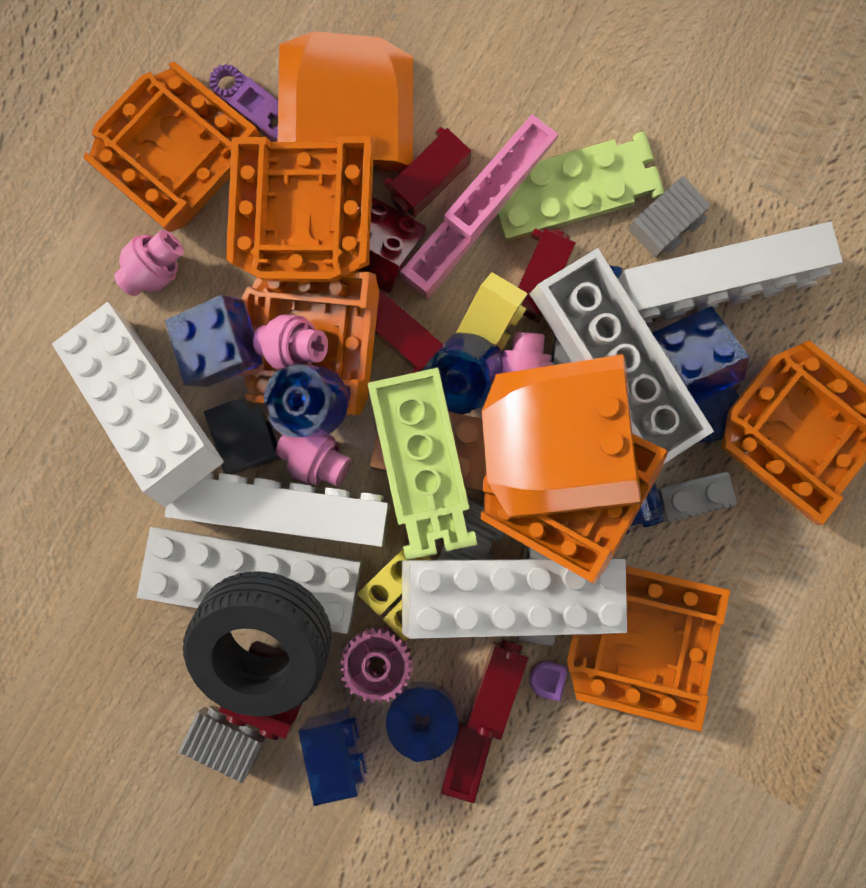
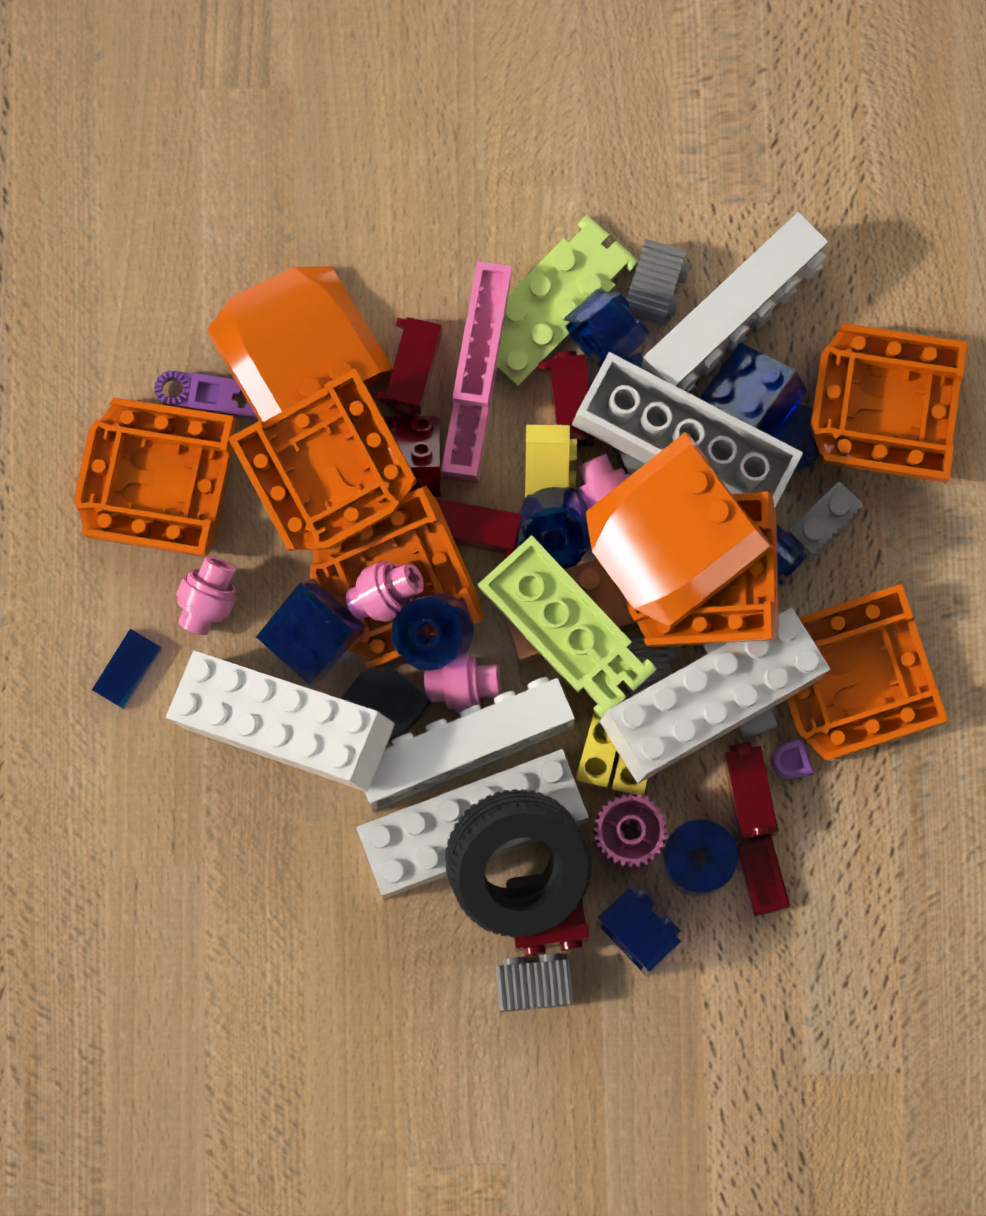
camera: 30 degrees left, 5 degrees down
none -> clear blue tile [92,629,162,710]
none -> clear blue brick [564,288,649,368]

